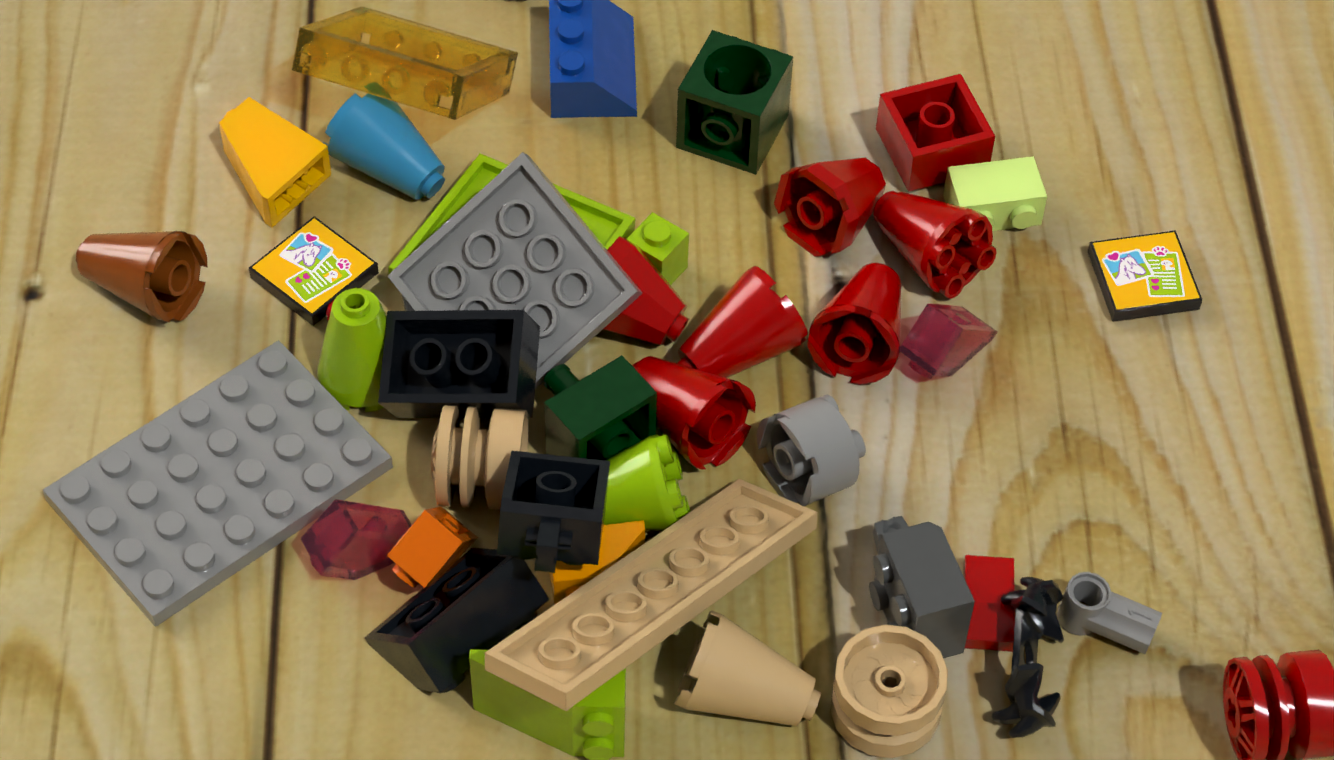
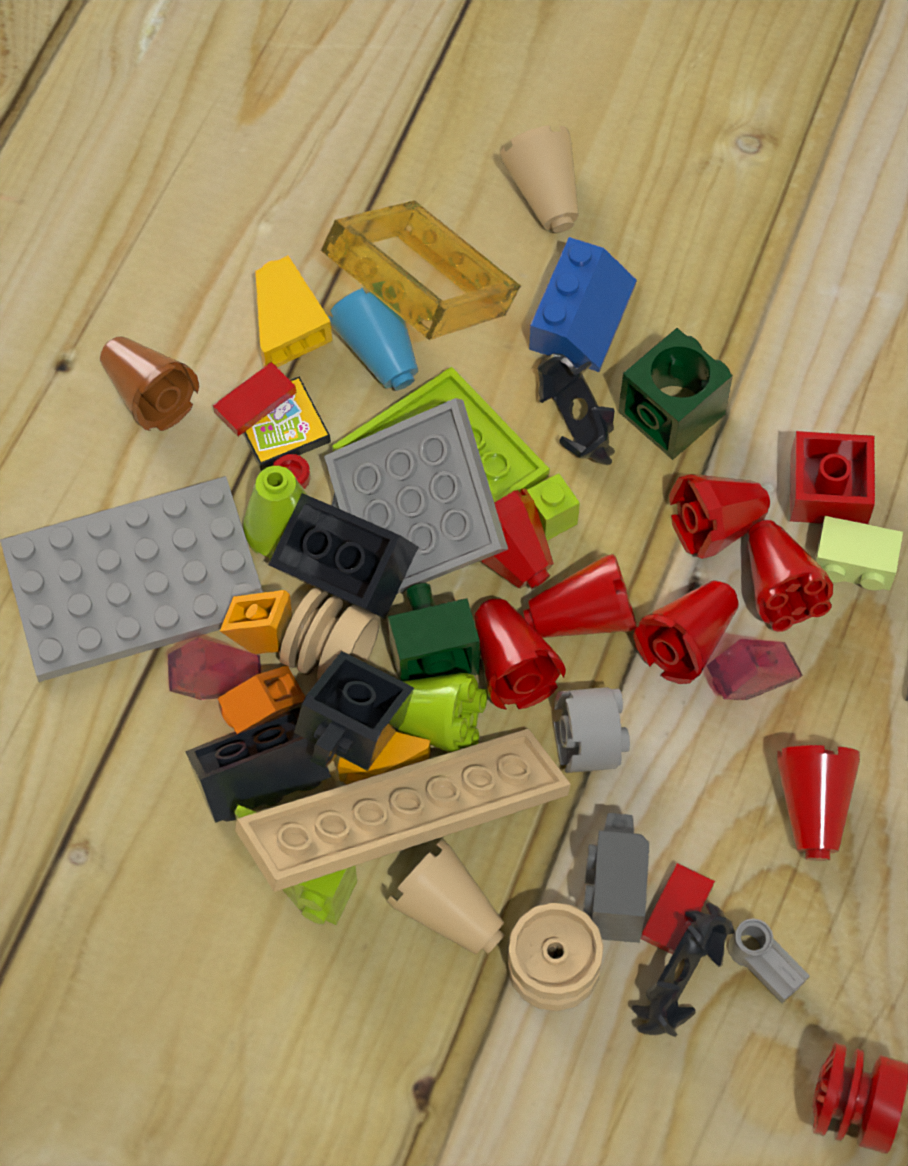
camera: 25 degrees right, 10 degrees up
none -> red tile [213,362,297,437]
none -> light orange slope [220,590,292,654]
none -> black piece [537,353,615,465]
none -> red cone [777,745,860,861]

